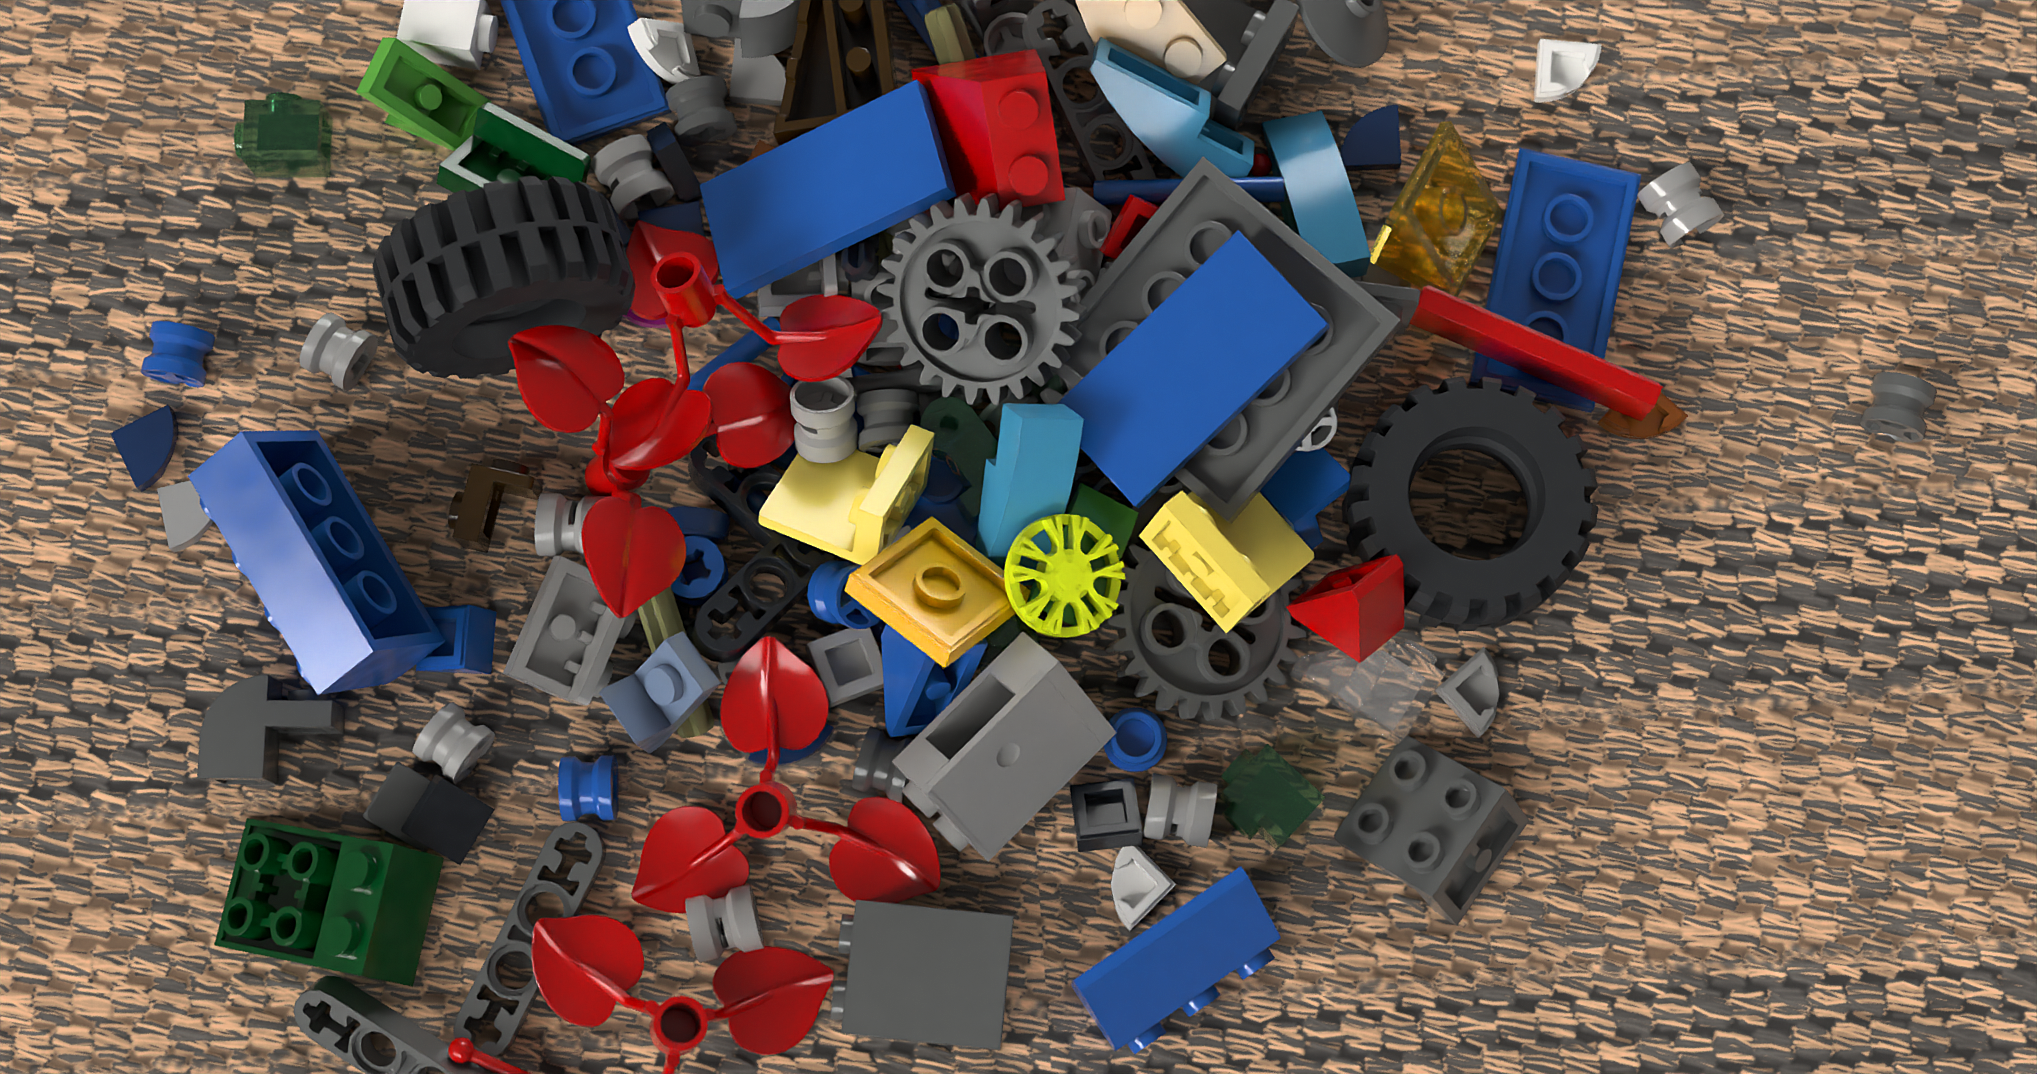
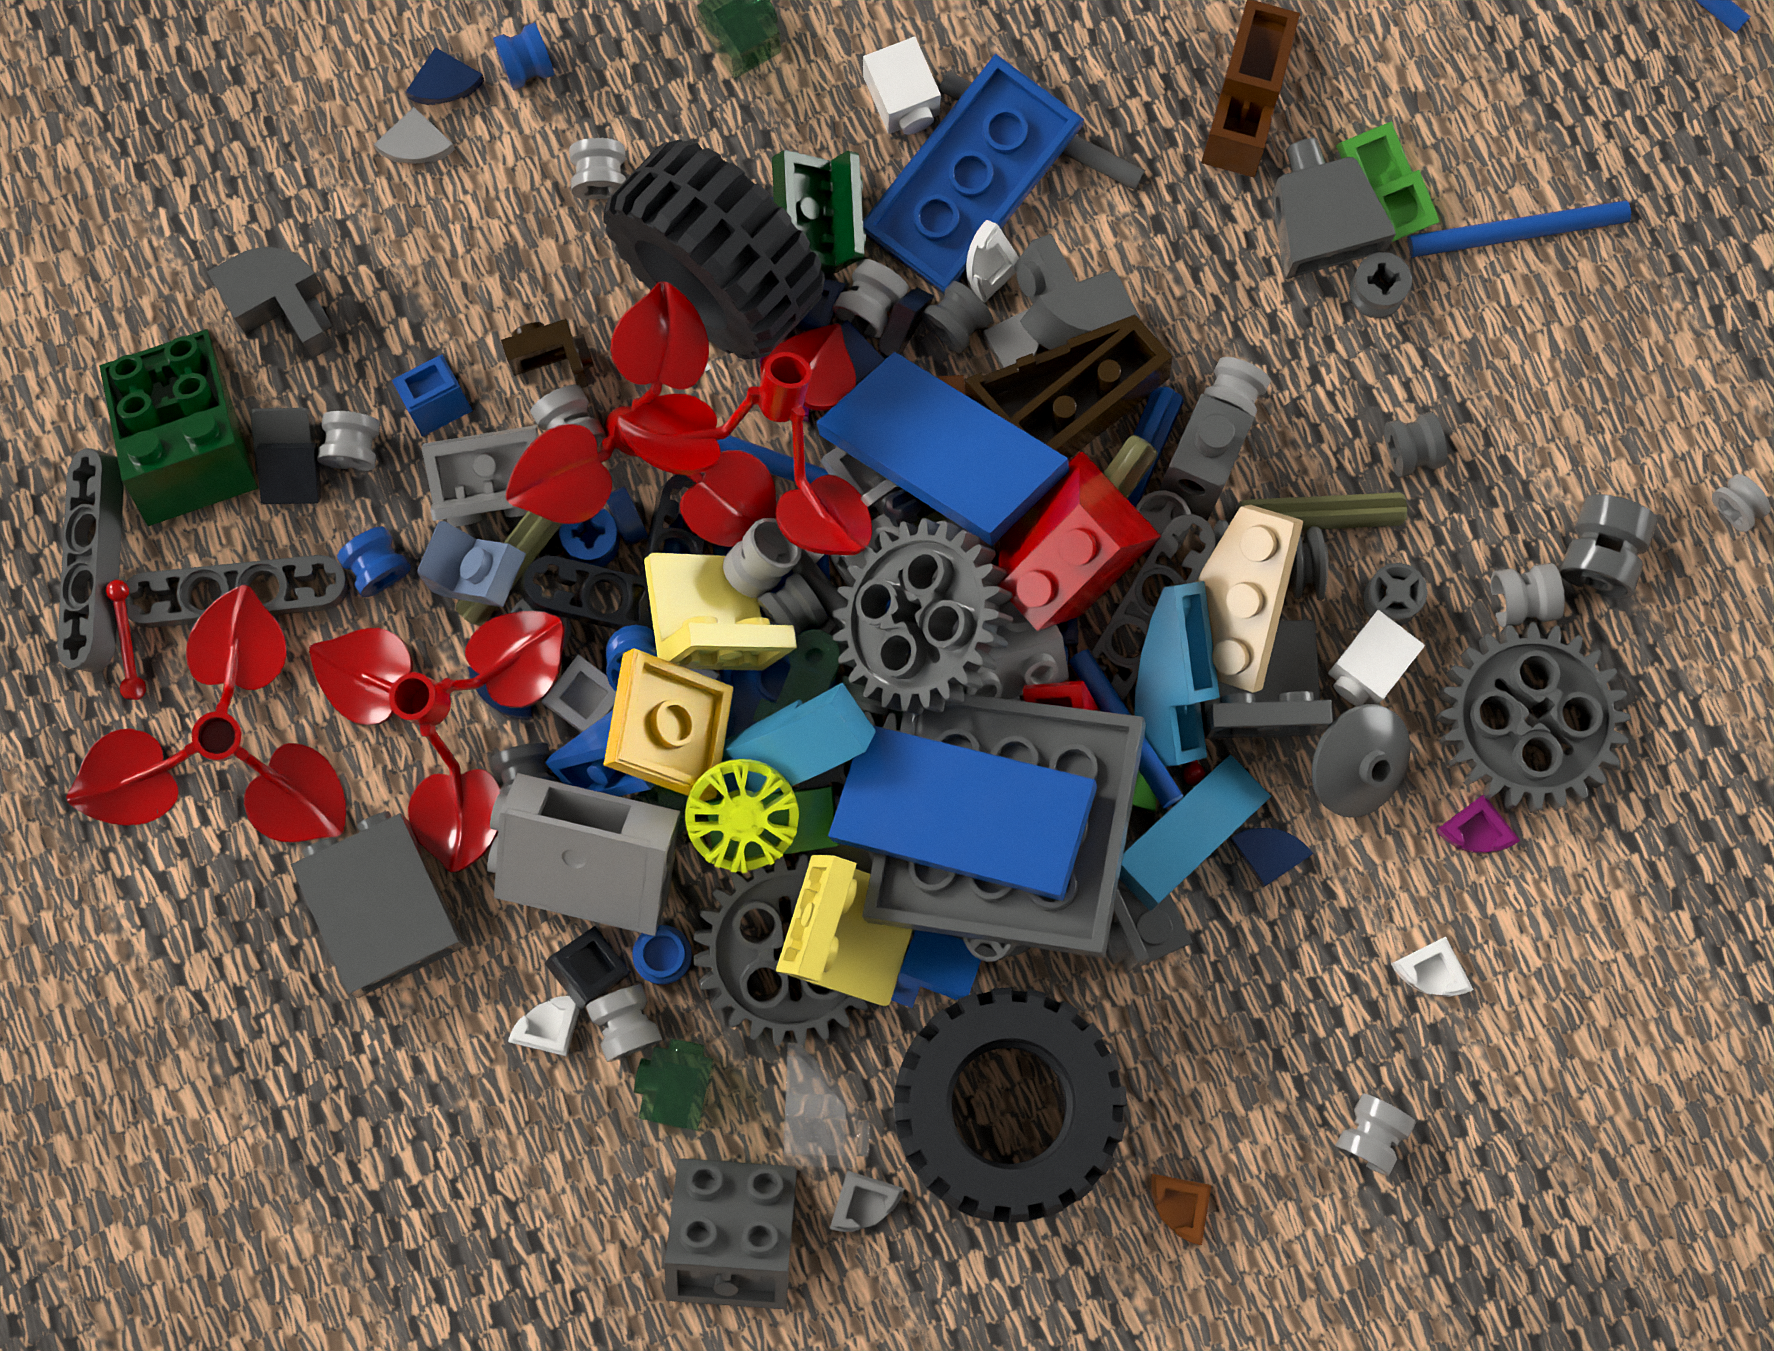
camera: 55 degrees right, 0 degrees up
blue brick [188,430,445,695] -> none
bright green slope [356,37,492,151] -> none
light grey wheel [685,884,764,963] -> none
blue slope [1071,866,1281,1055] -> none
red slope [1286,554,1404,663] -> none
clear yellow slope [1370,121,1503,297] -> none
red tile [1409,285,1663,421] -> none
blue tile [1468,148,1642,413] -> none

